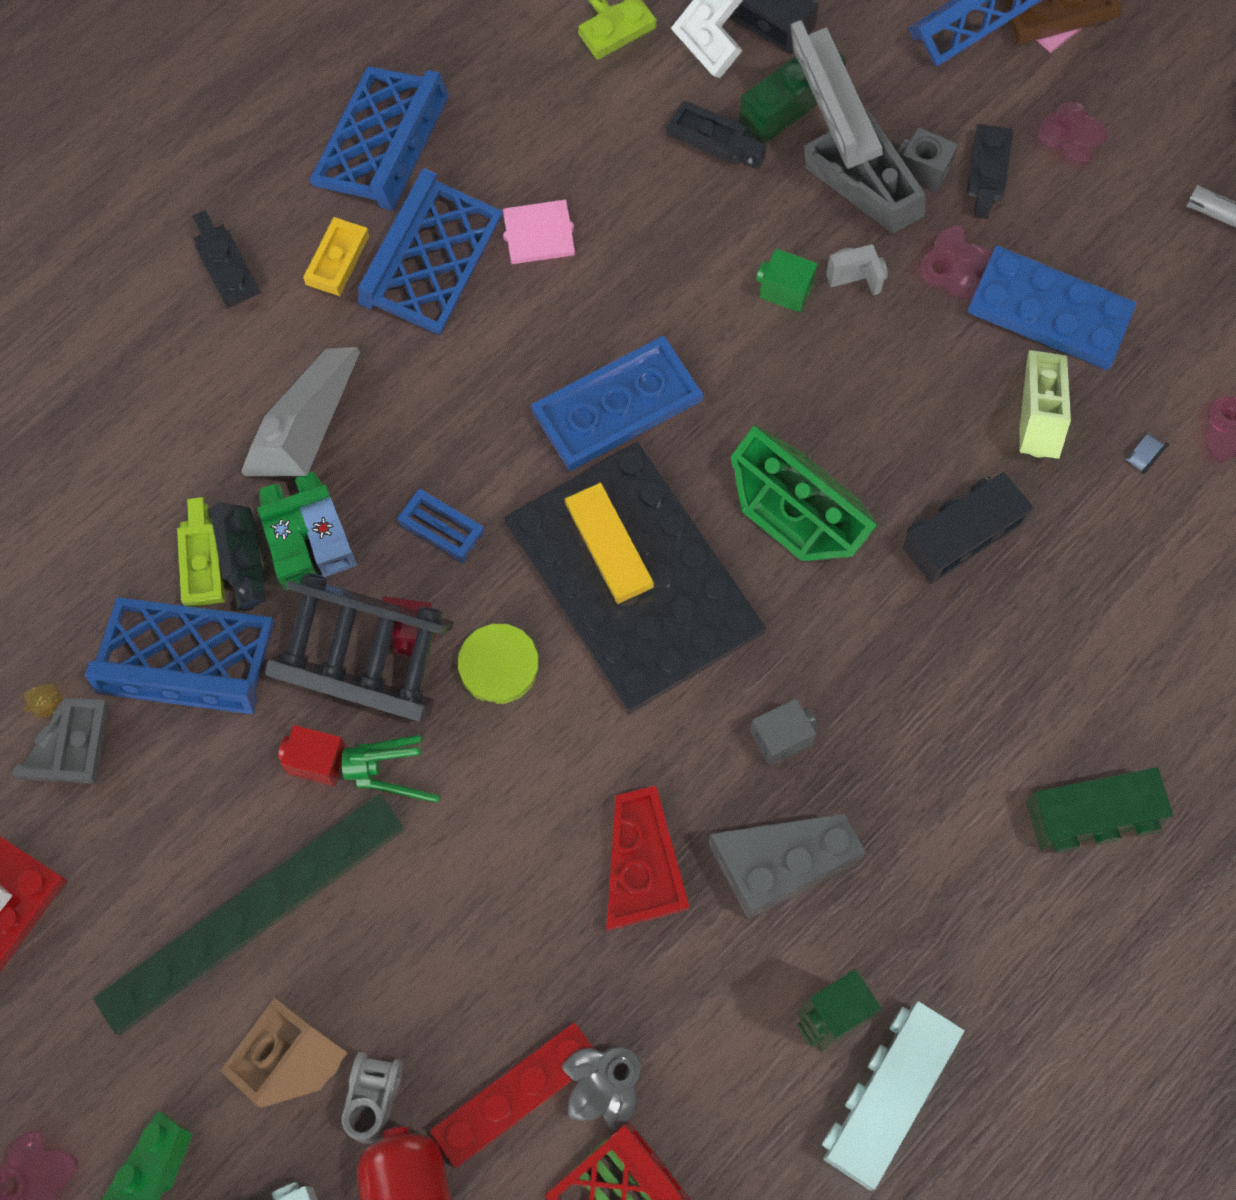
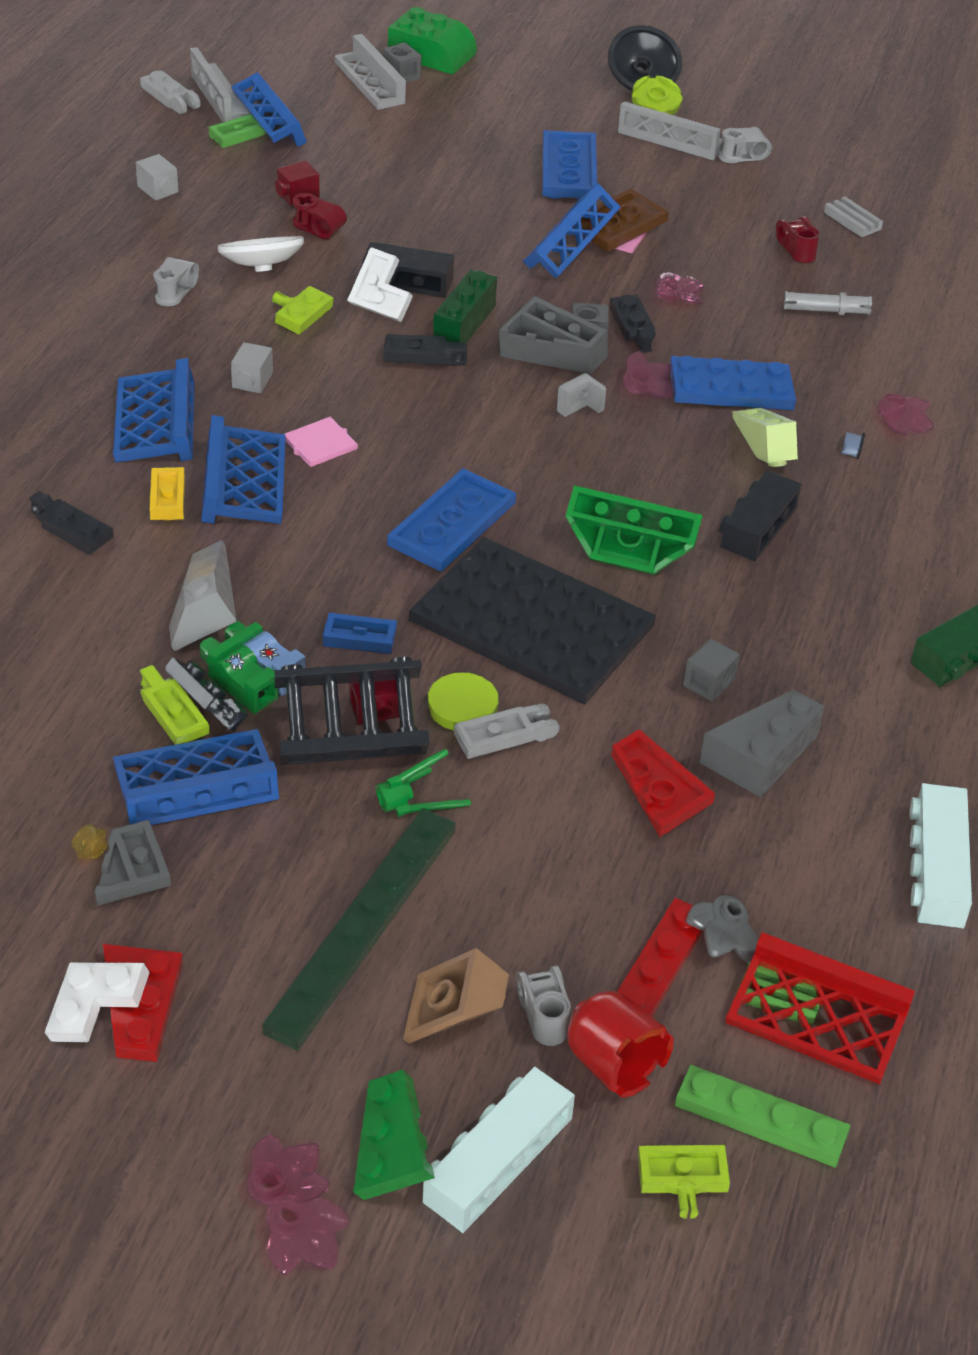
camera: 30 degrees left, 25 degrees down
red brick [278,725,347,787] -> none
yellow tile [565,483,654,604] -> none
green brick [756,248,818,313] -> none
light grey fence [791,20,882,169] -> none
dark green brick [796,968,882,1052] -> none
none -> light grey brick [231,342,273,393]
none -> light grey hinge [454,703,560,759]

